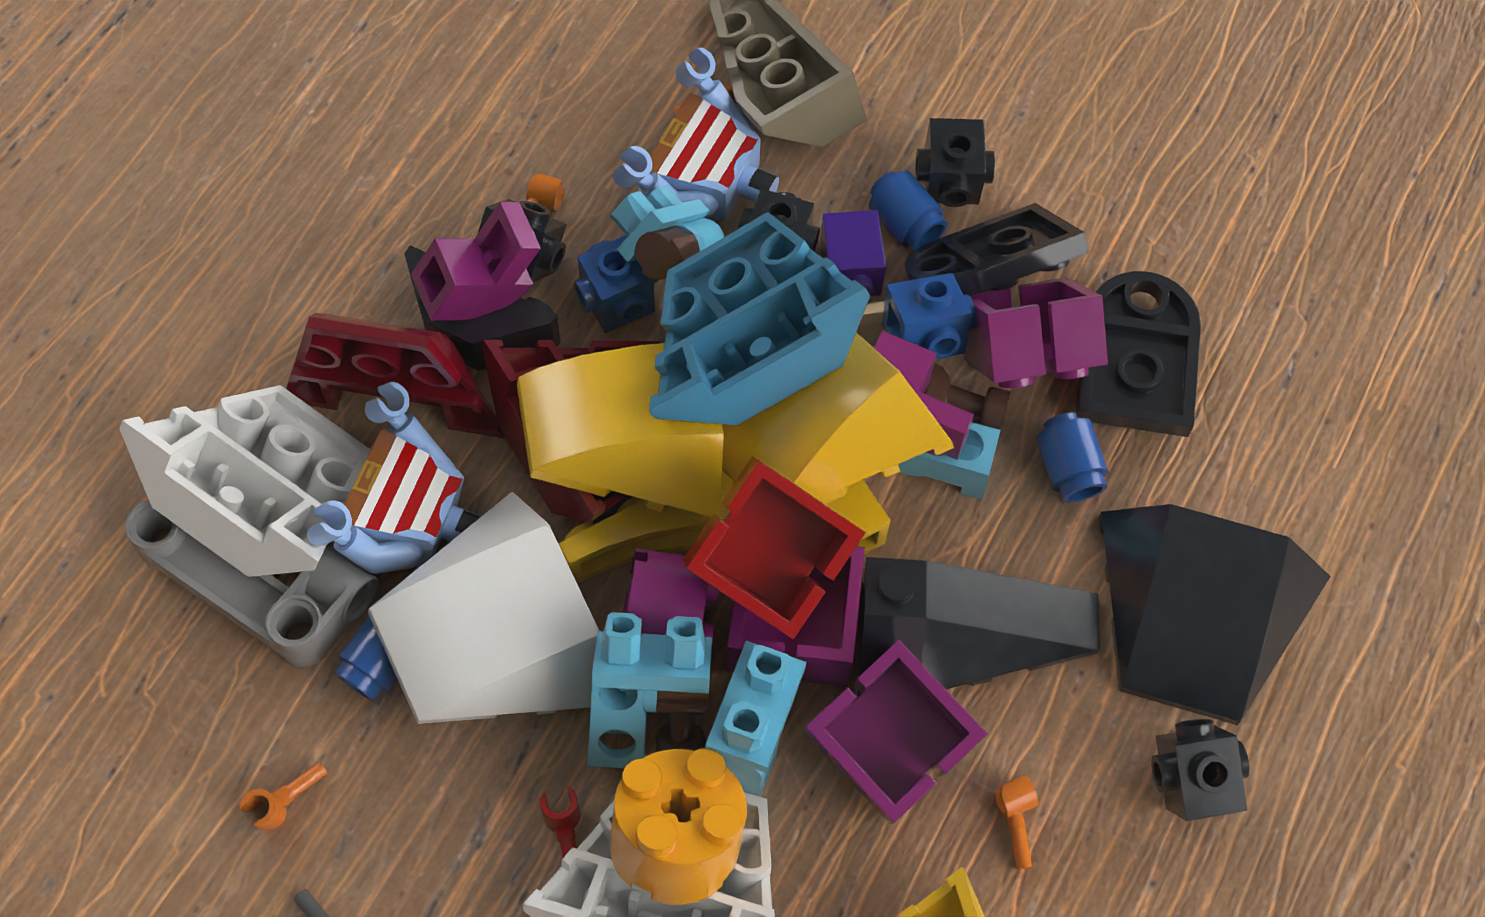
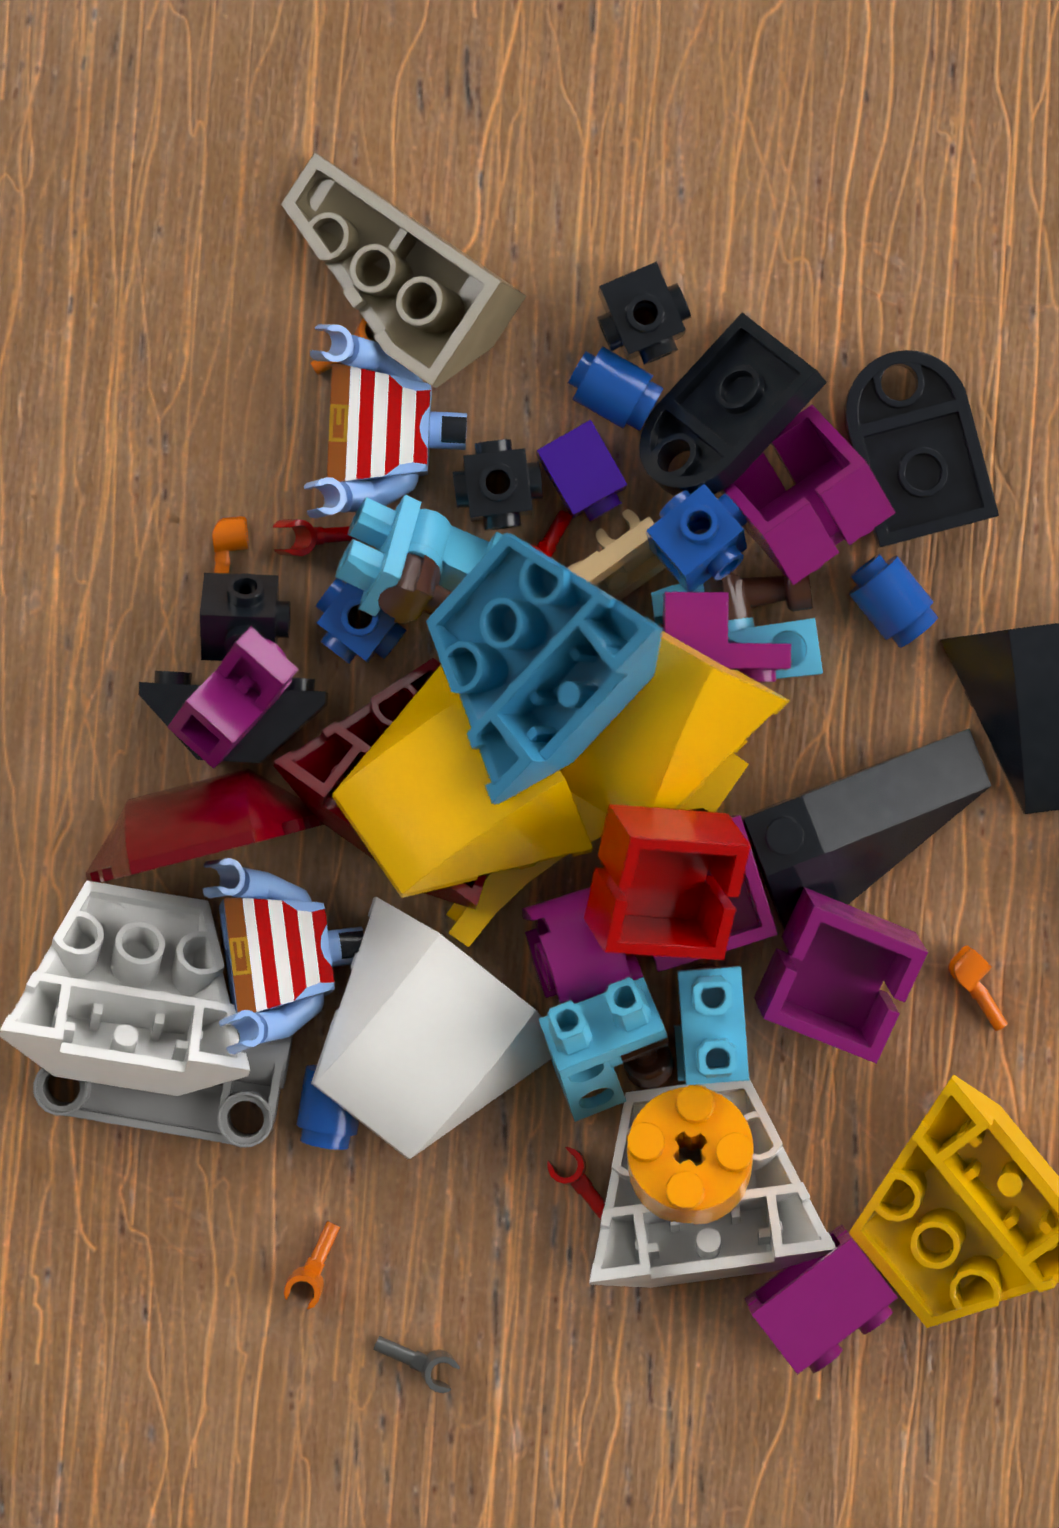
camera: 20 degrees left, 25 degrees up
none -> red hand [273,519,360,556]

